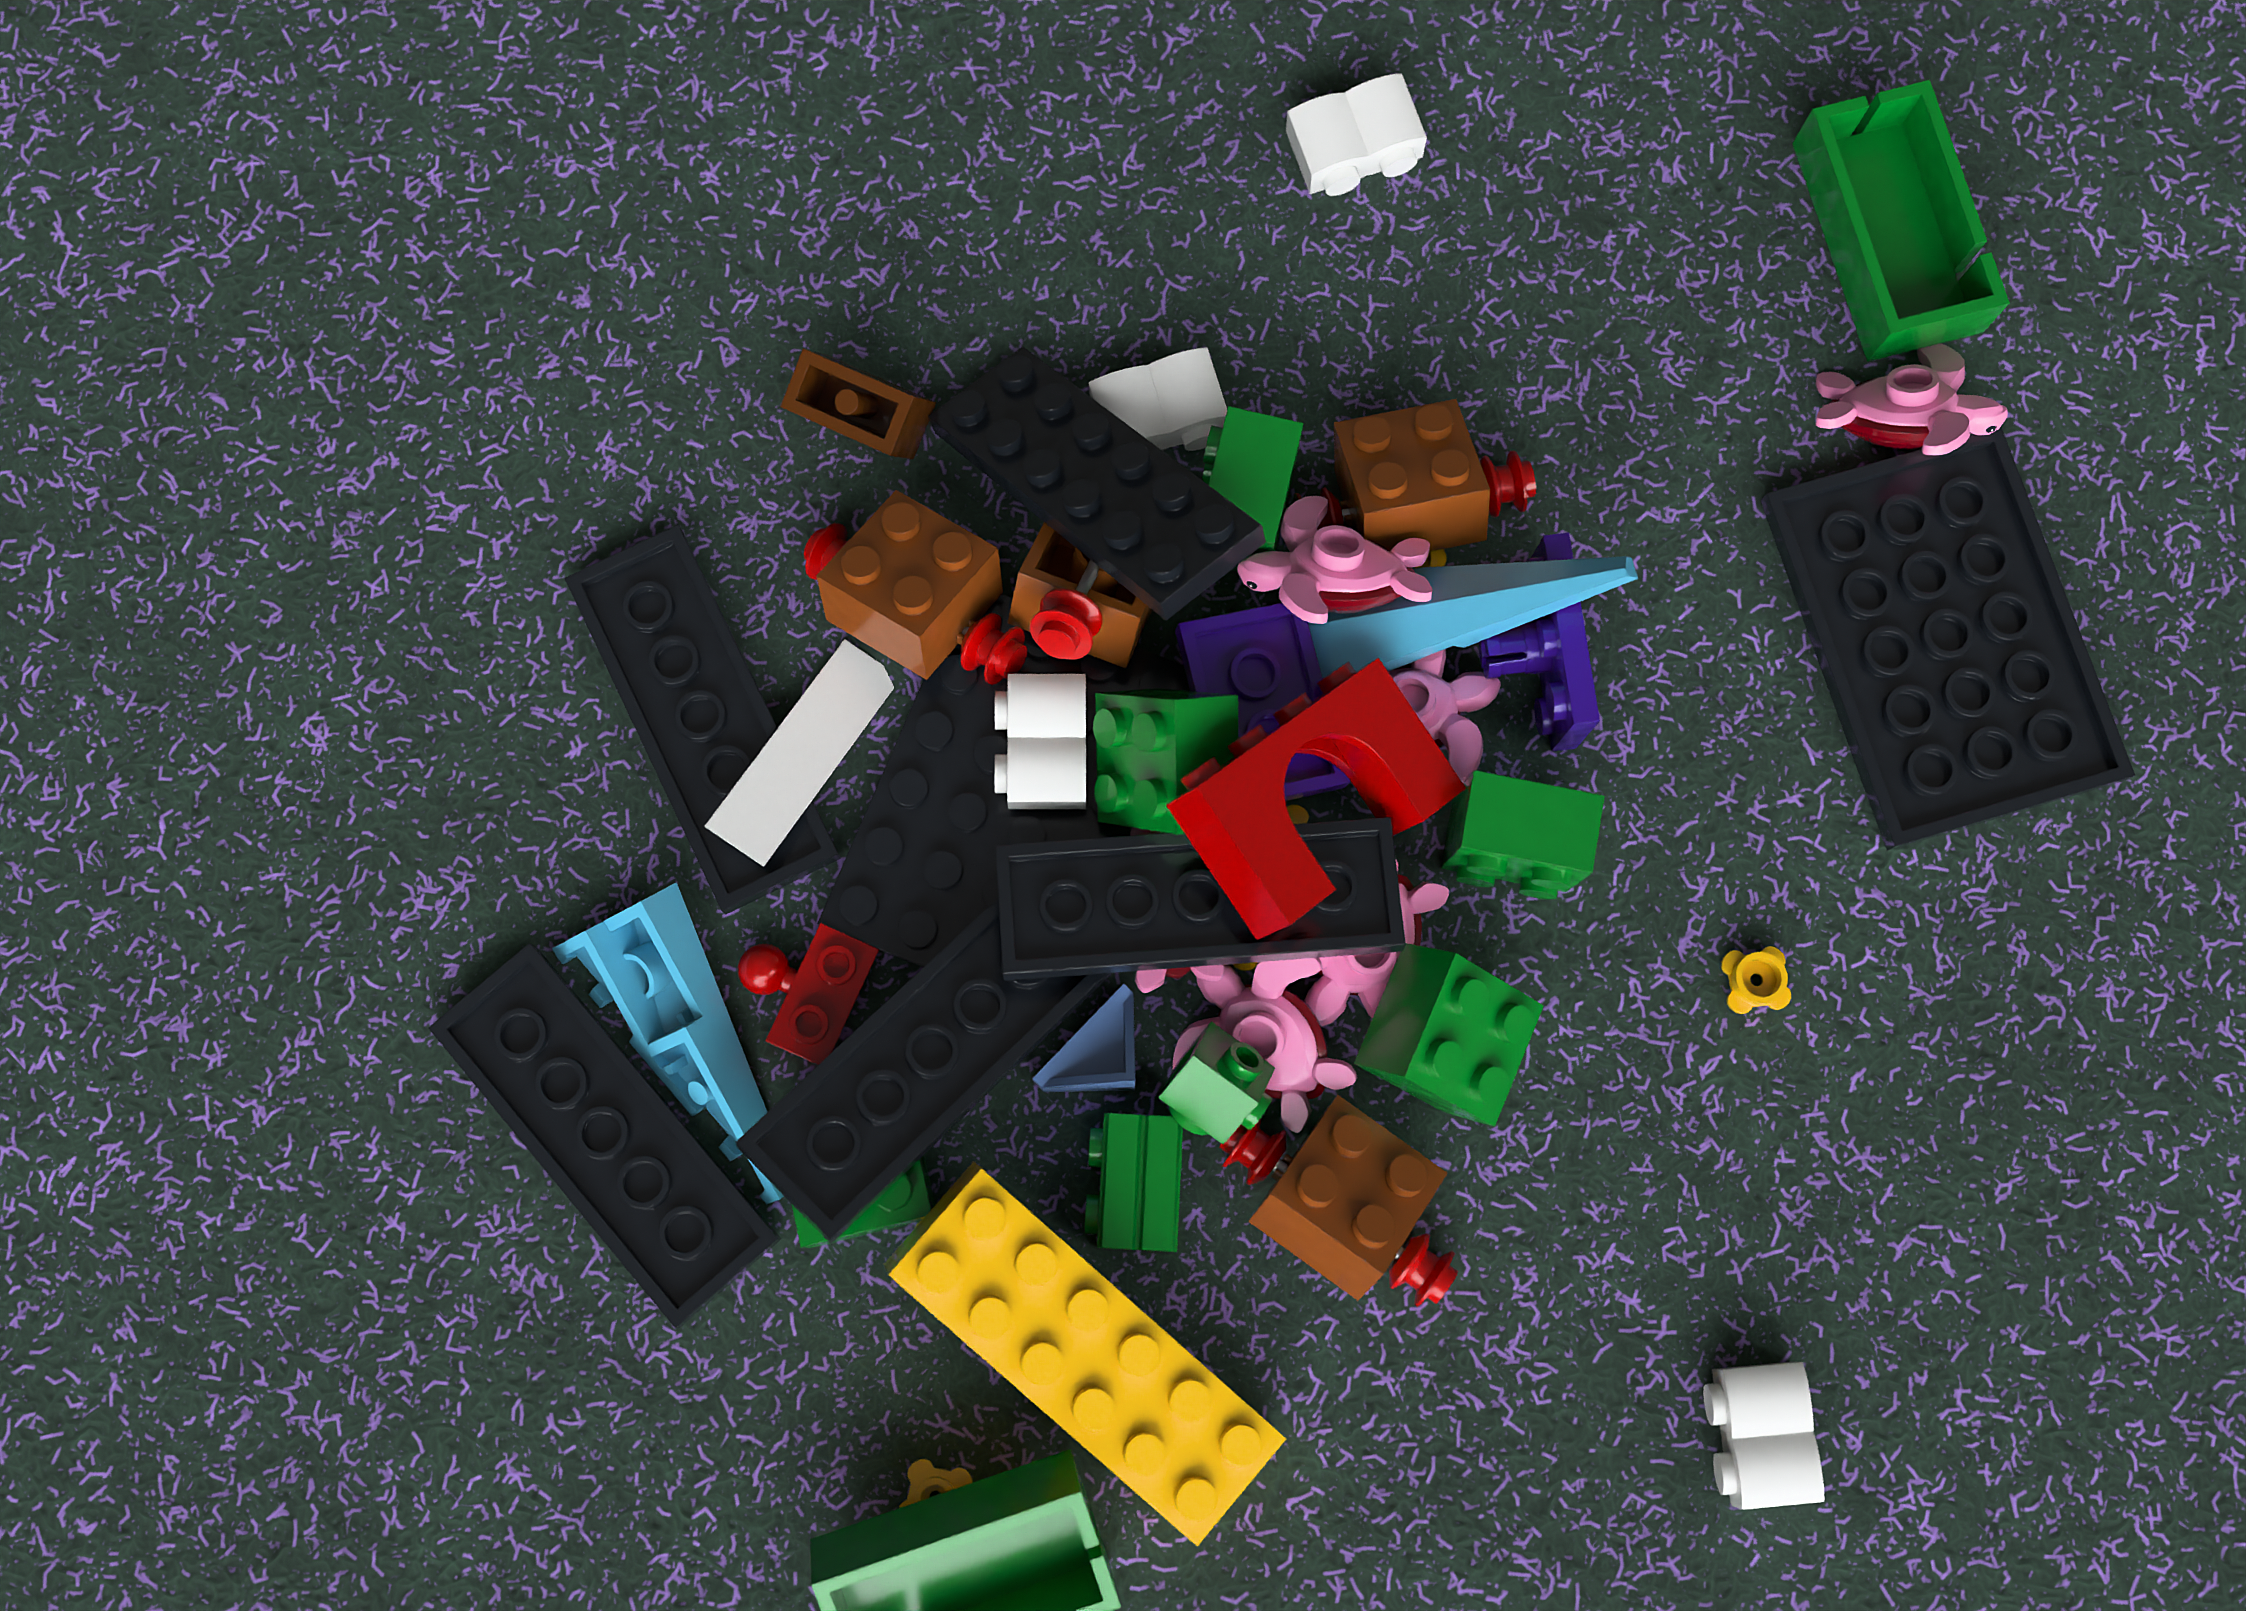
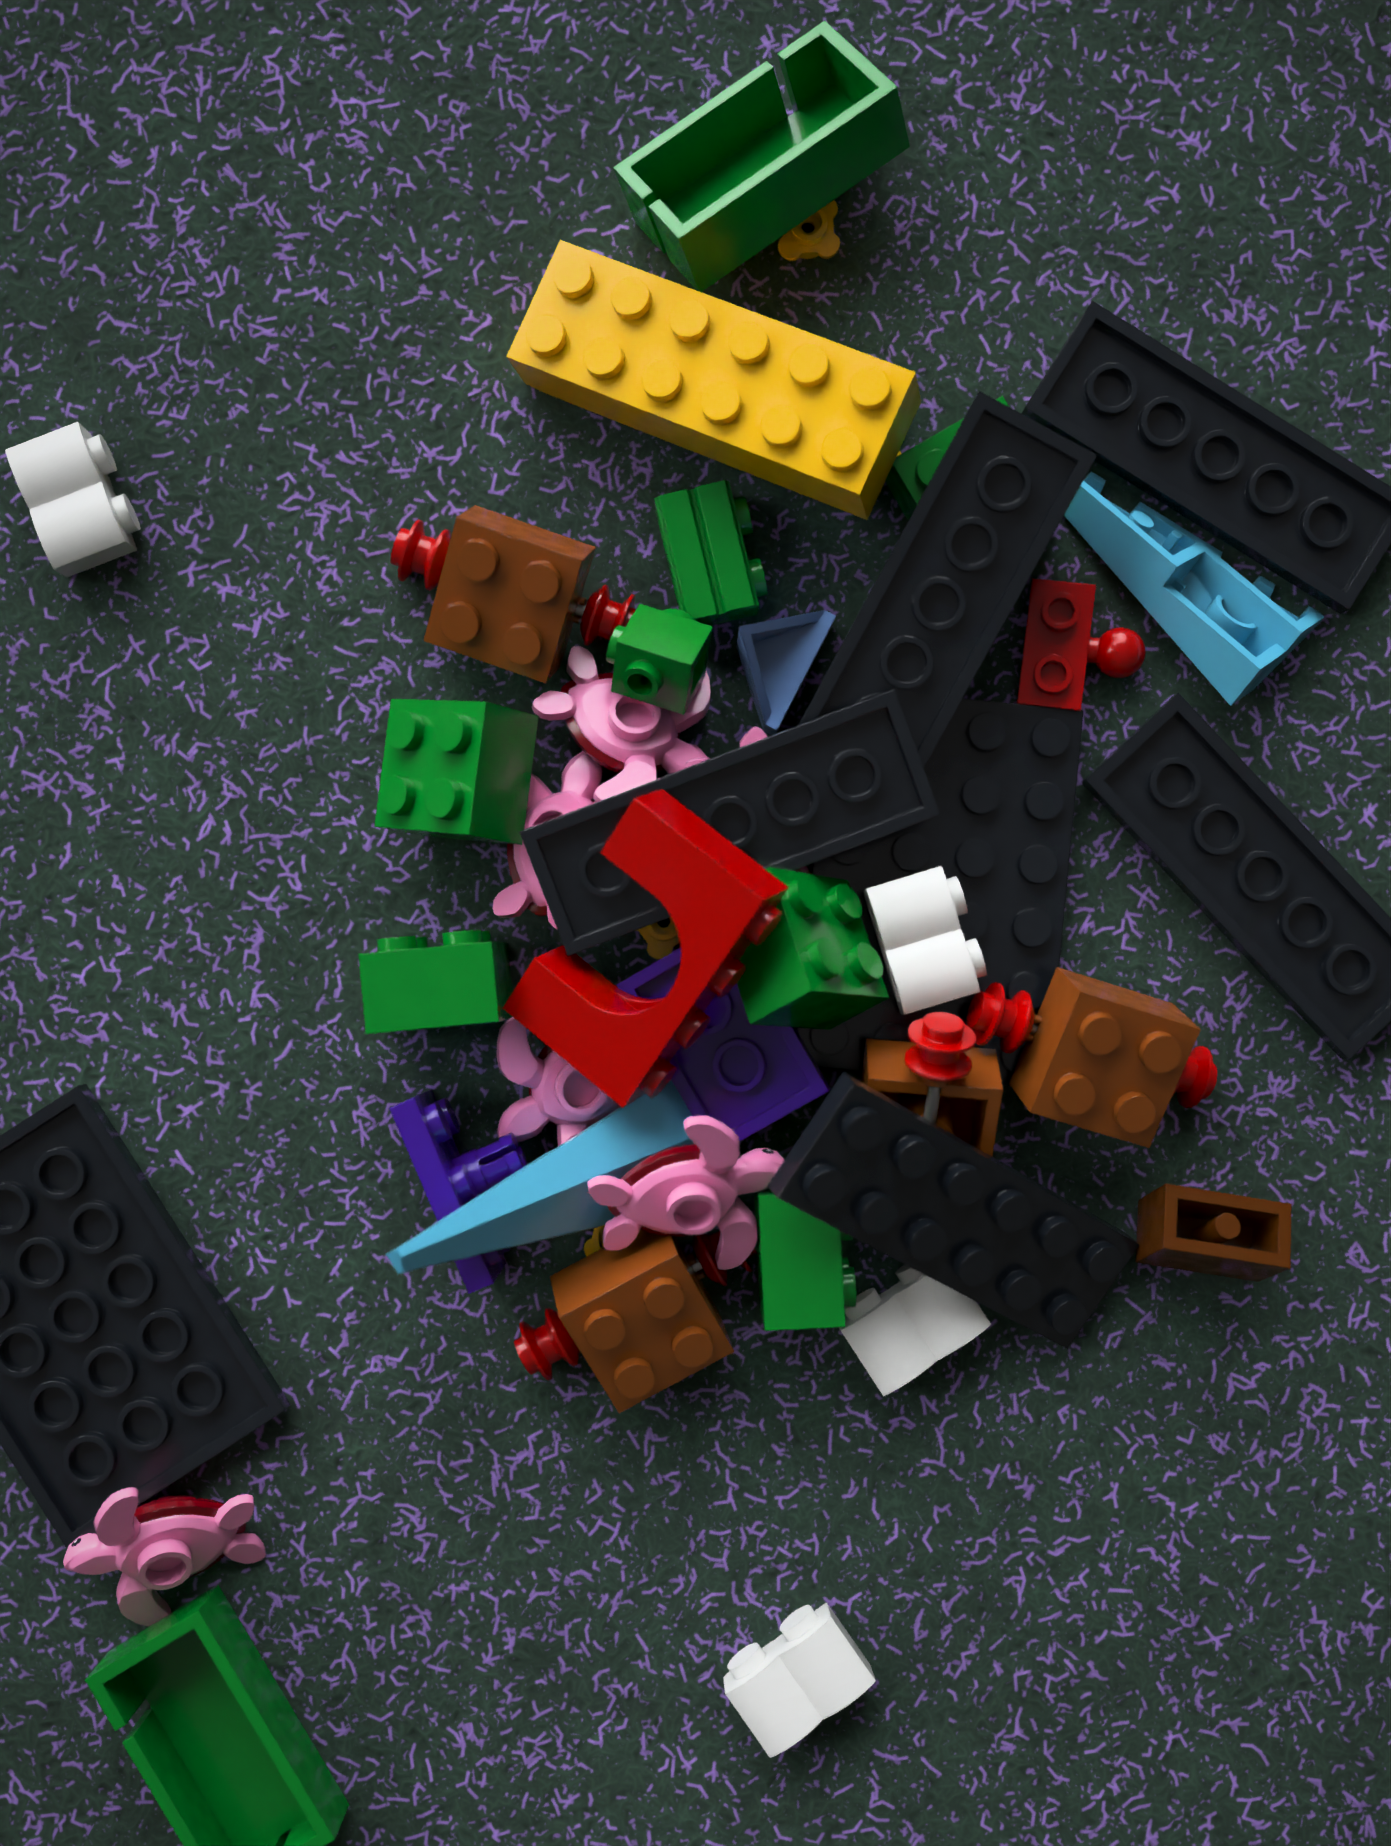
camera: 160 degrees right, 10 degrees up
white sticker [704,639,894,867] -> none
yellow plate [1721,946,1791,1014] -> none

